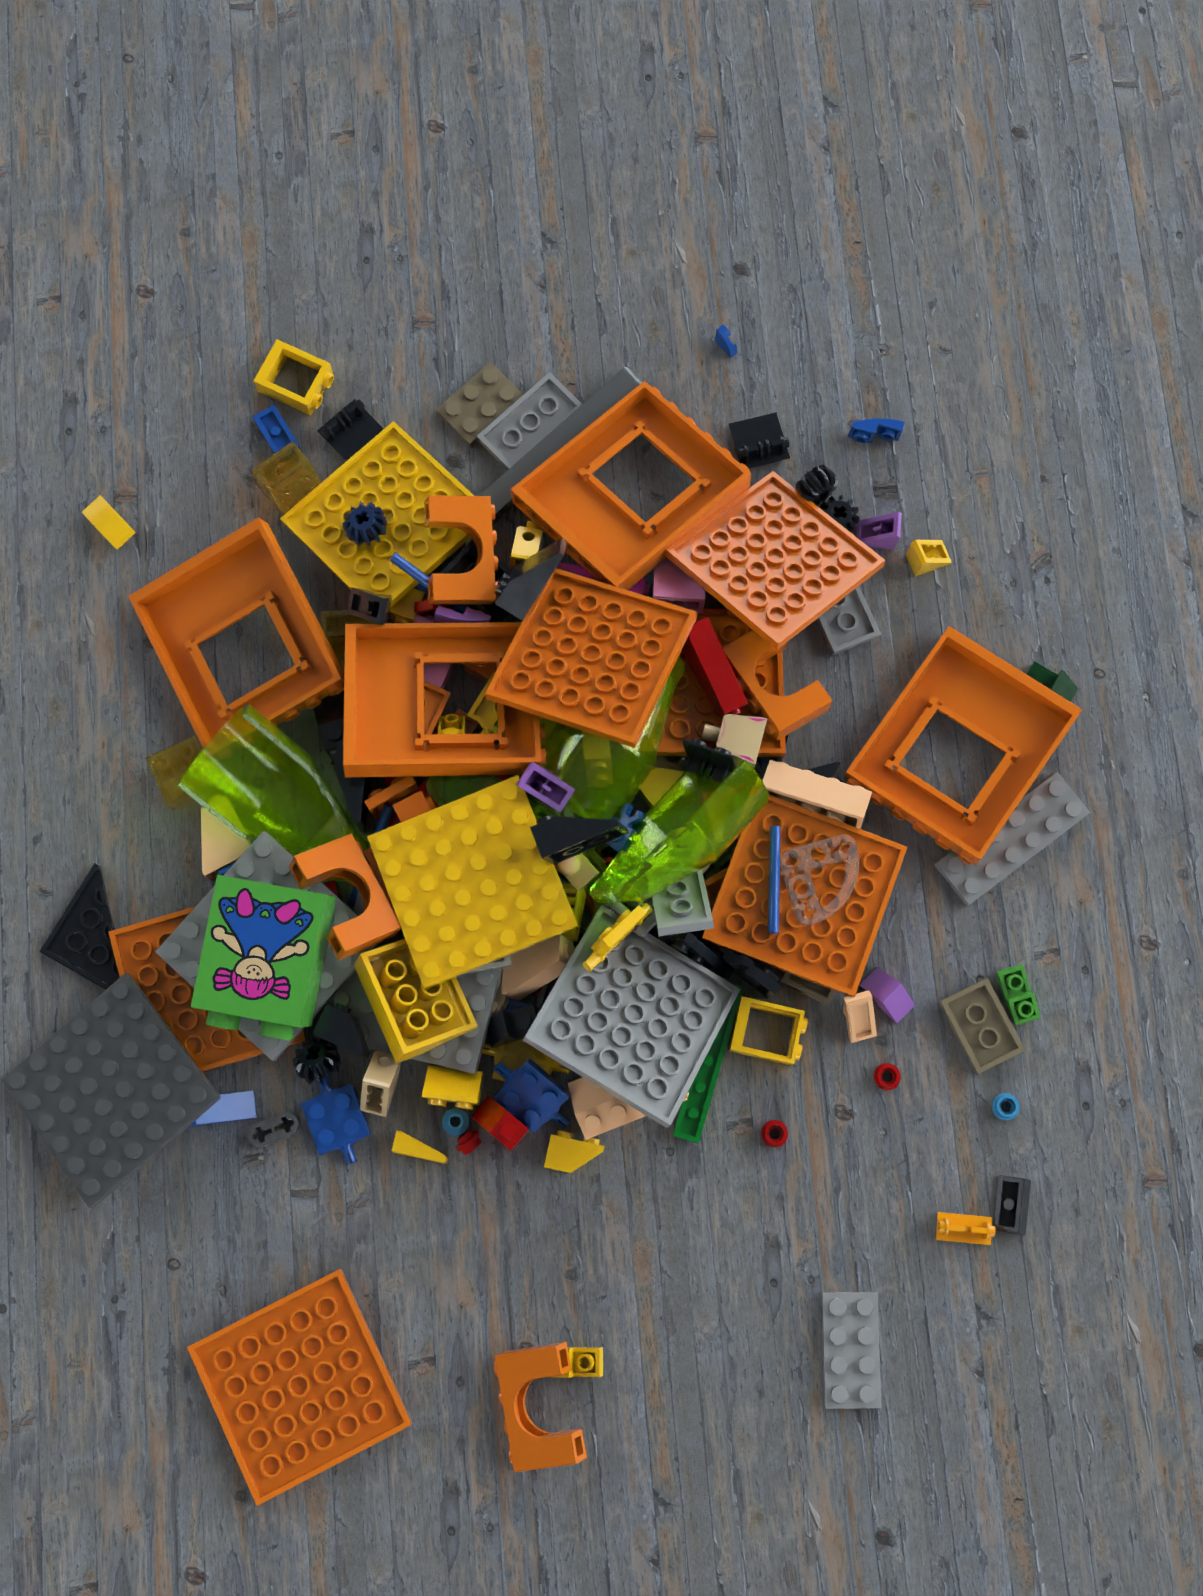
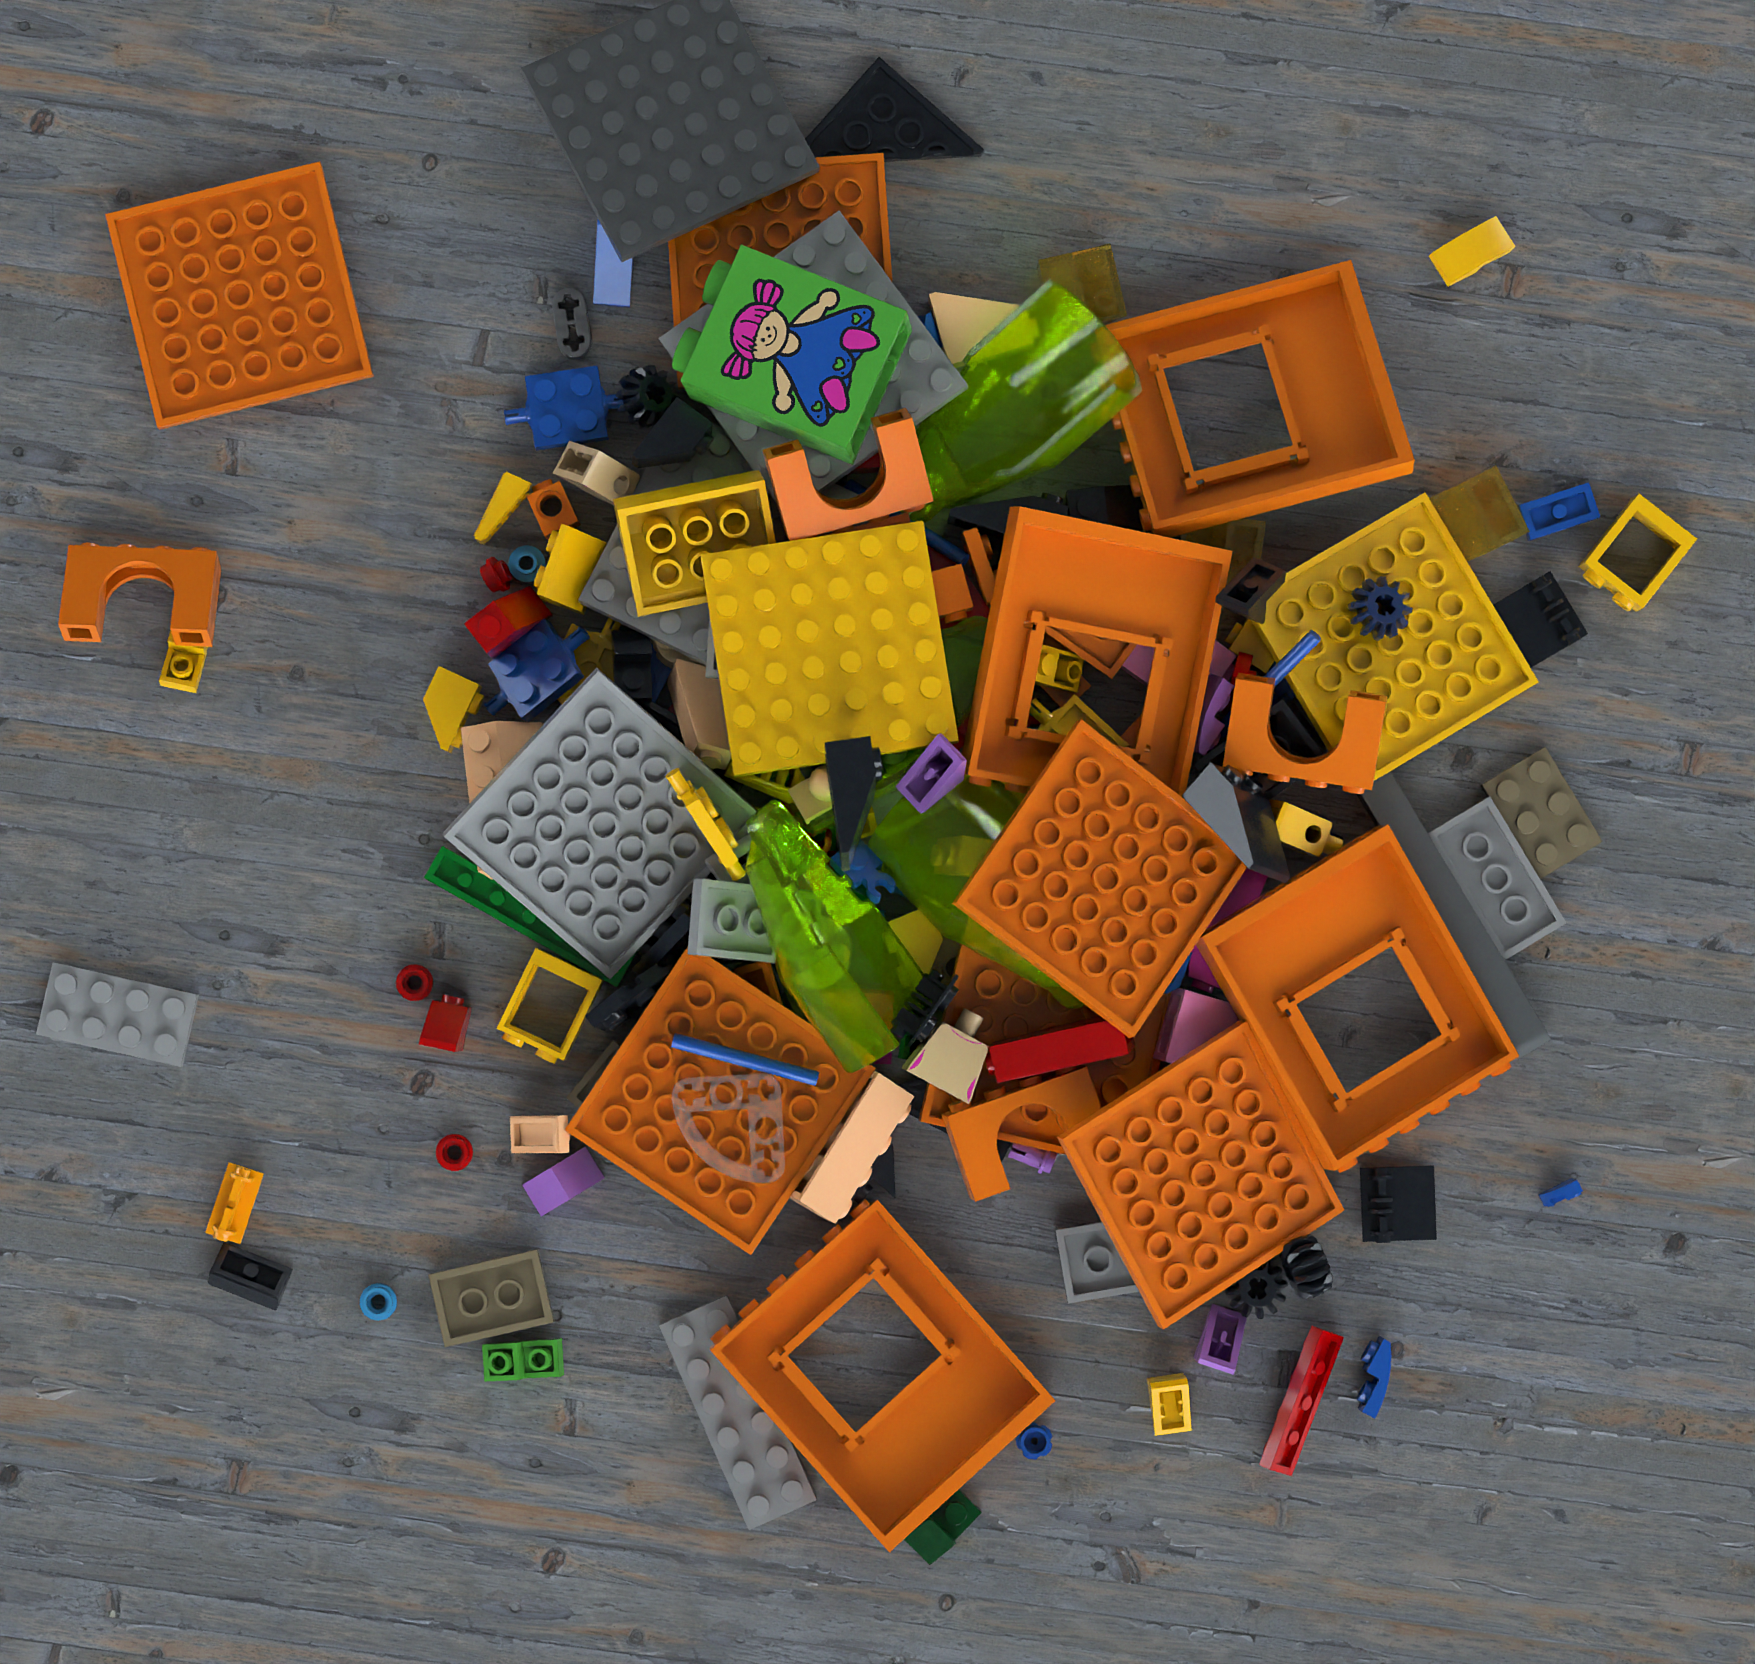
camera: 105 degrees right, 10 degrees up
none -> red slope [419,994,472,1052]
none -> orange brick [526,479,581,540]
none -> medium lavender pin [1008,1143,1058,1174]
none -> blue plate [1016,1422,1052,1460]
none -> red plate [1259,1325,1344,1476]

